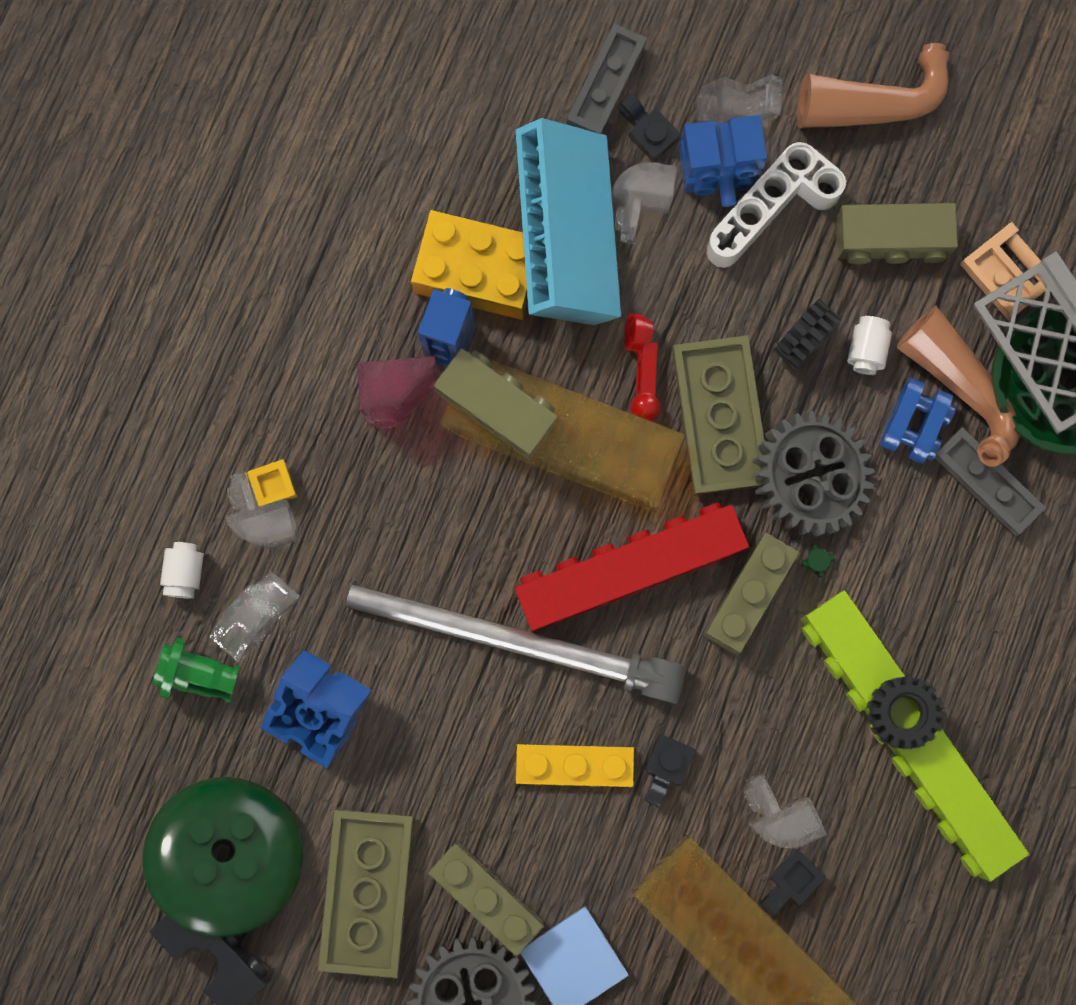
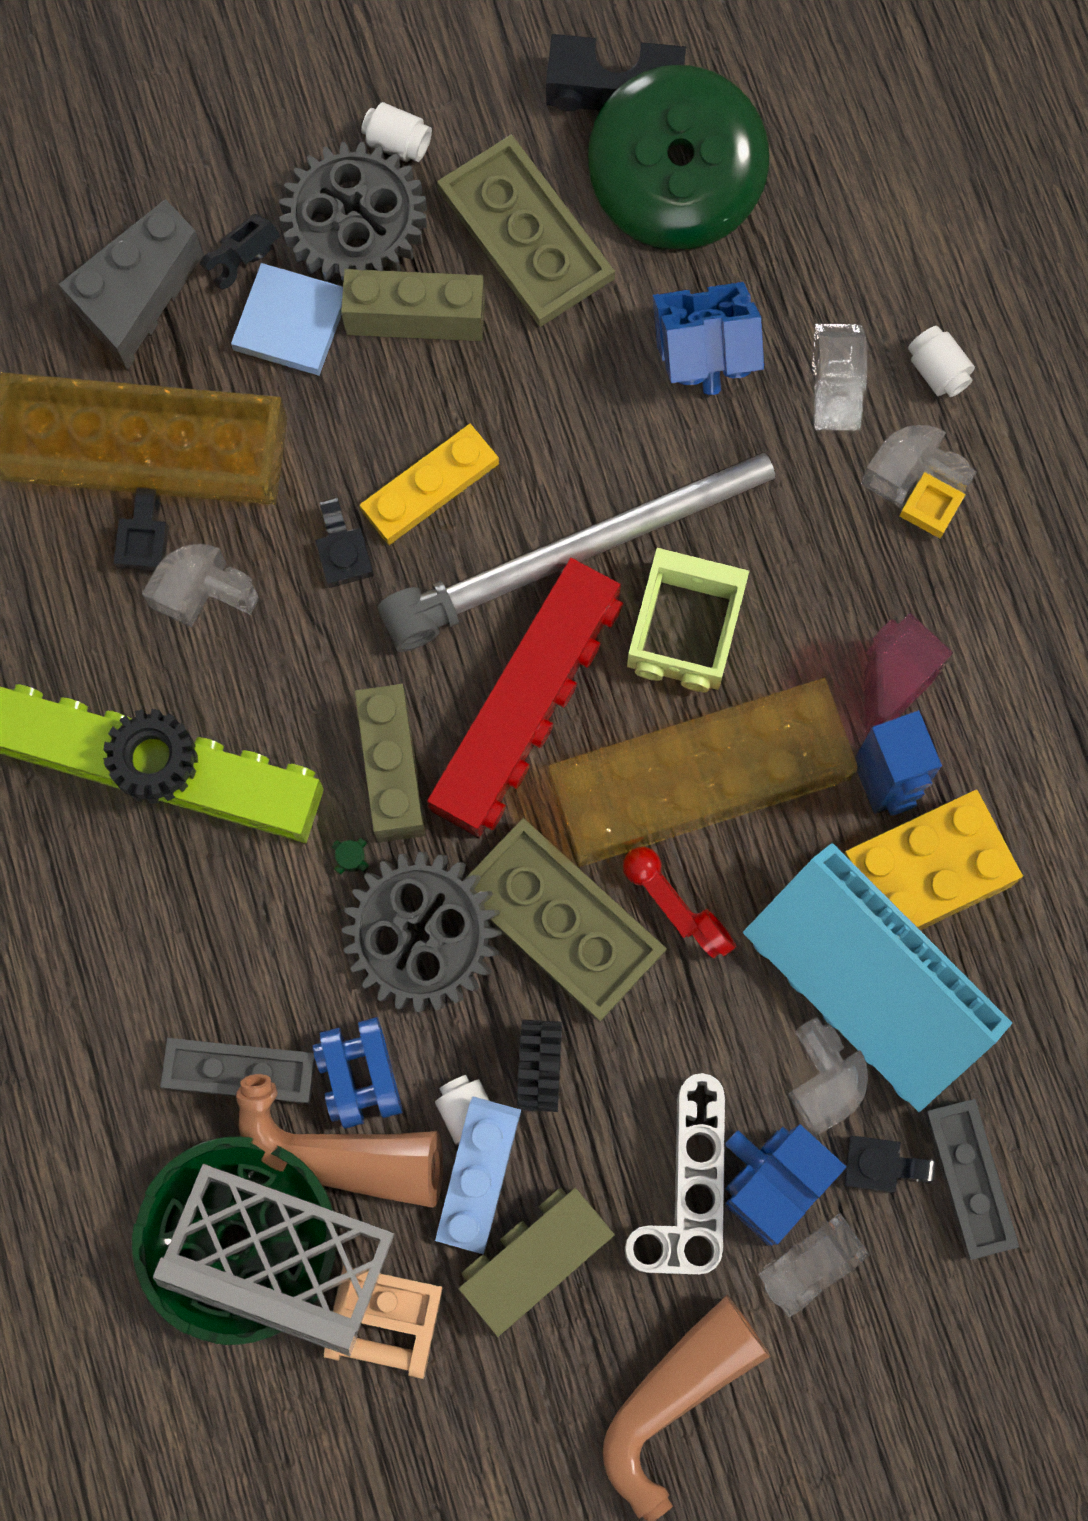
camera: 140 degrees right, 5 degrees down
green piece [152,637,240,703] -> none
olive brick [434,348,558,460] -> none
none -> light blue plate [435,1096,521,1254]
none -> yellowish green window [627,548,749,692]

